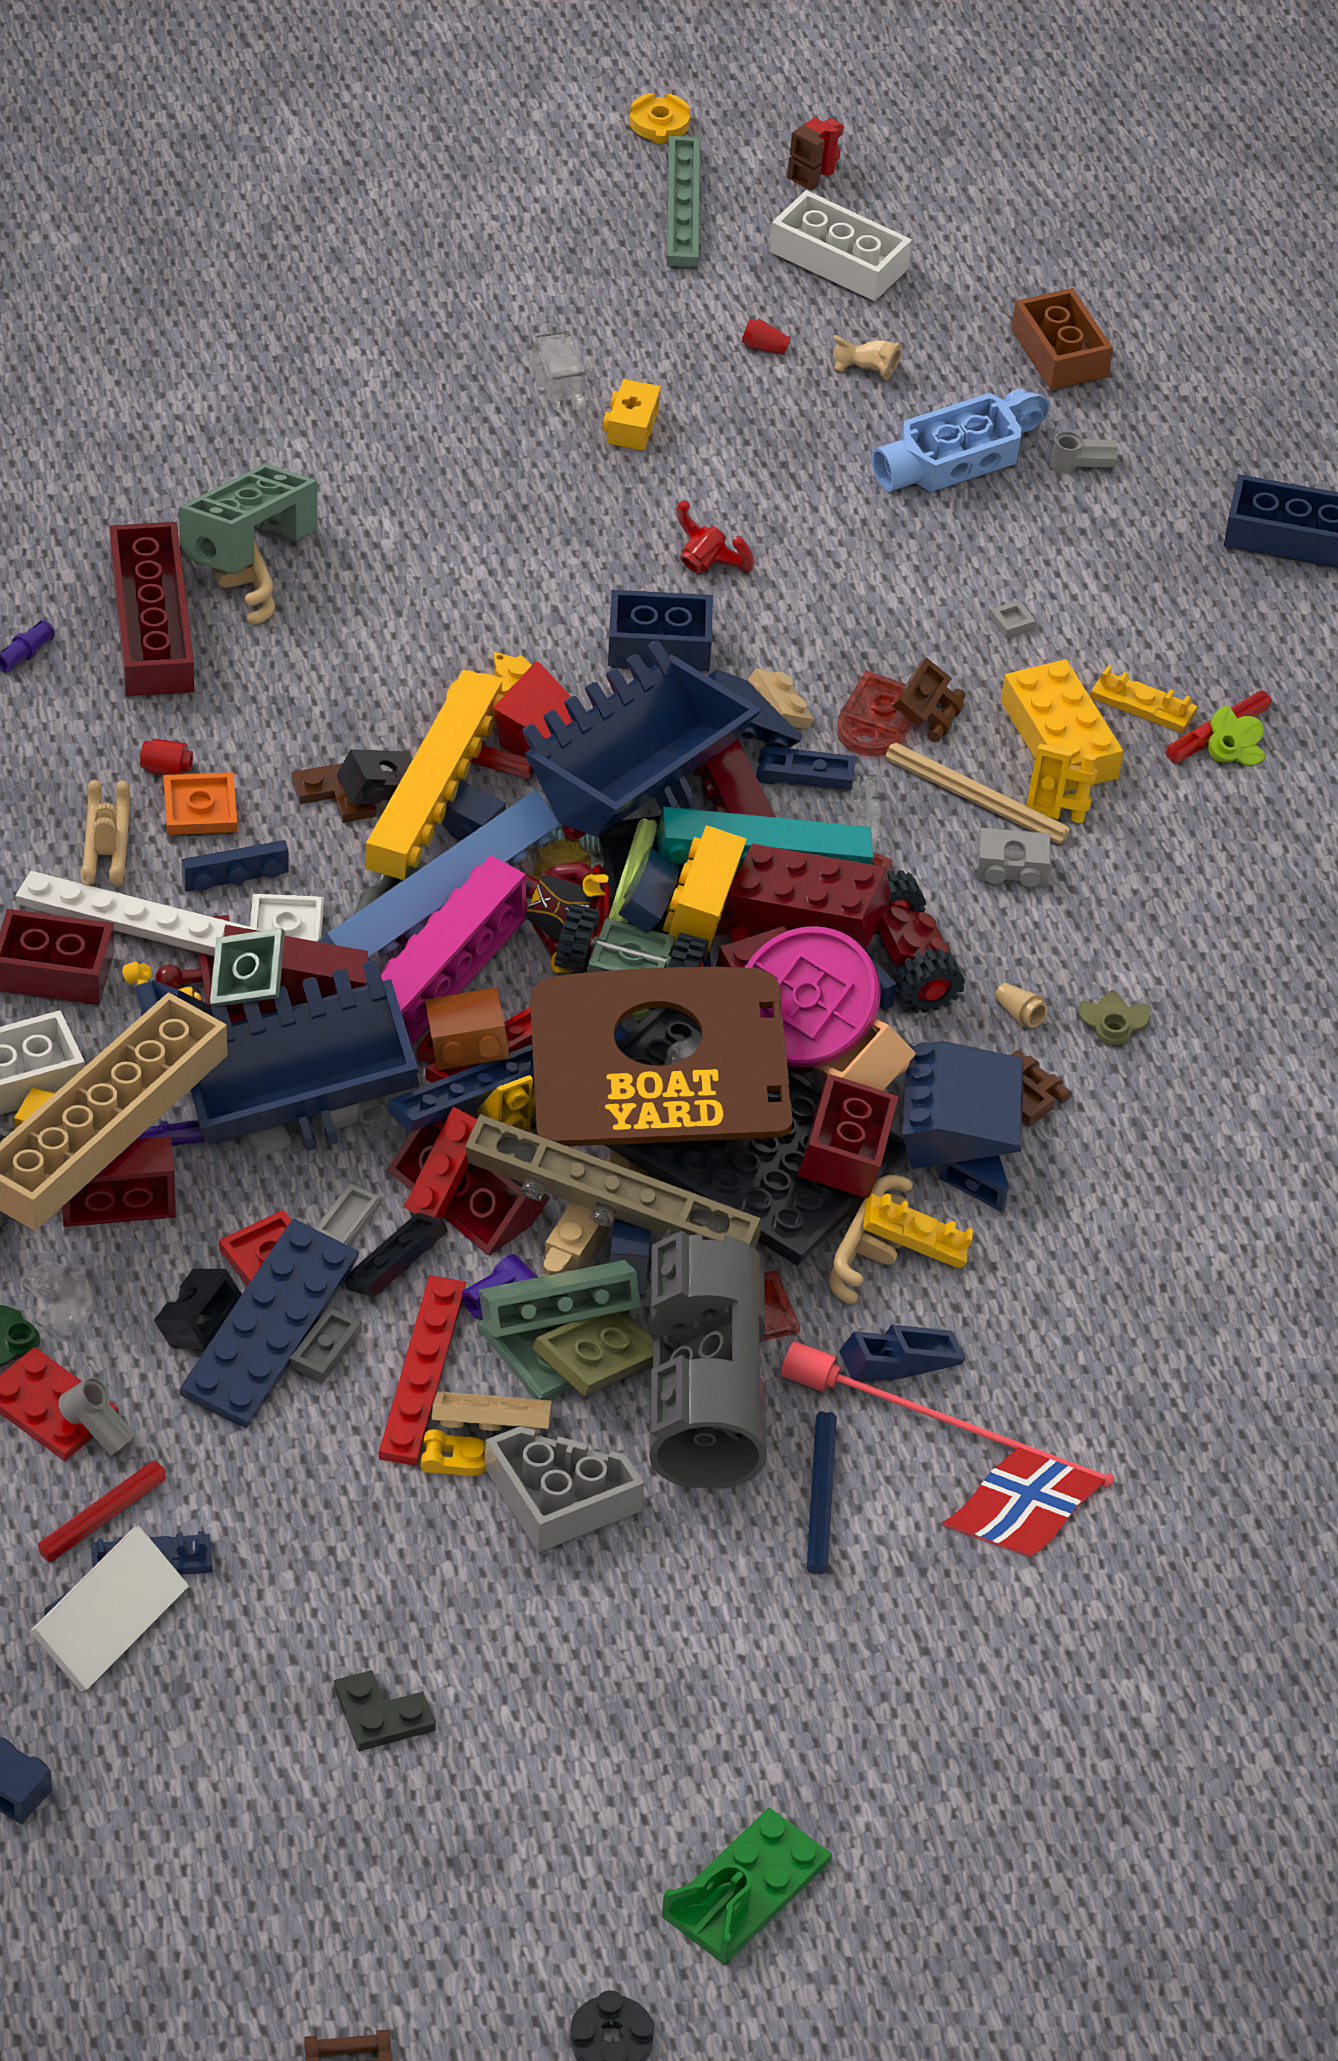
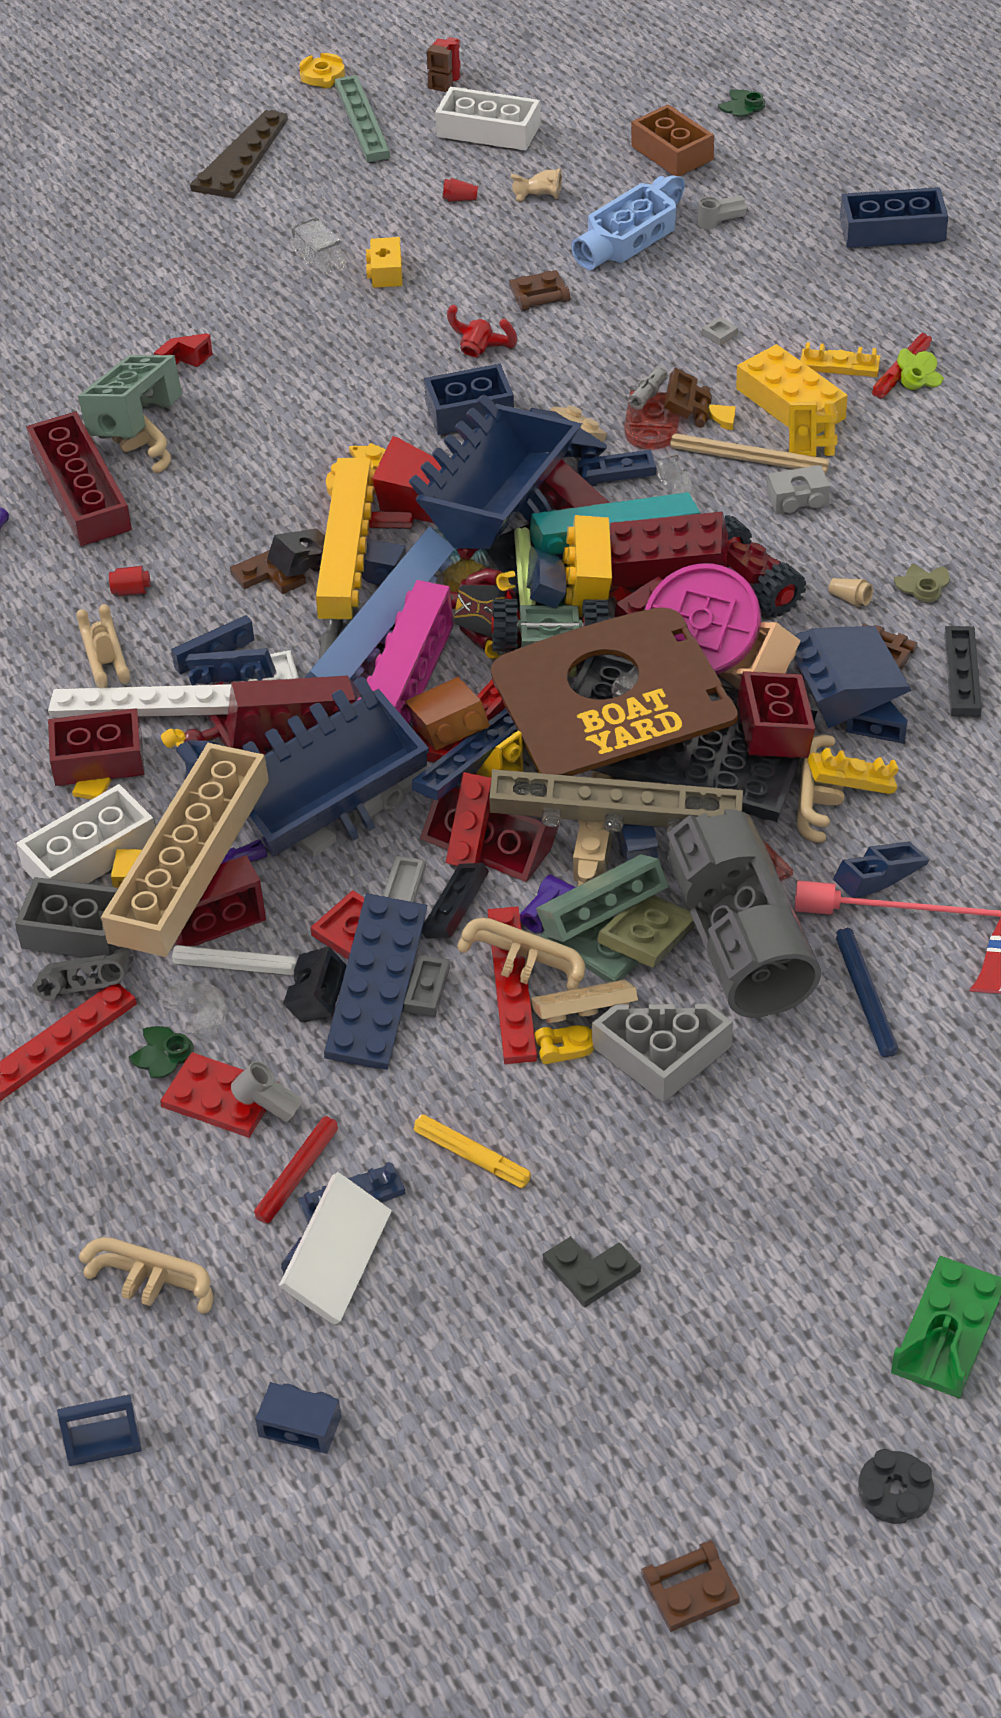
camera: 10 degrees left, 0 degrees up
orange plate [163,772,237,835] -> none
sand green slope [210,928,285,1007] -> none
none -> yellow tile [72,778,112,800]
none -> red slope [154,333,213,368]
none -> white axle [172,945,297,975]
none -> dark blue plate [186,648,277,685]
none -> dark brown wing [190,110,288,199]
none -> yellow axle [414,1114,531,1188]
none -> tan piece [457,917,585,990]
none -> reddish brown plate [509,270,570,311]
none -> light grey pin [628,366,668,410]
none -> yellow tile [709,405,736,430]
none -> dark green plate [718,89,765,117]
none -> black plate [944,626,982,717]

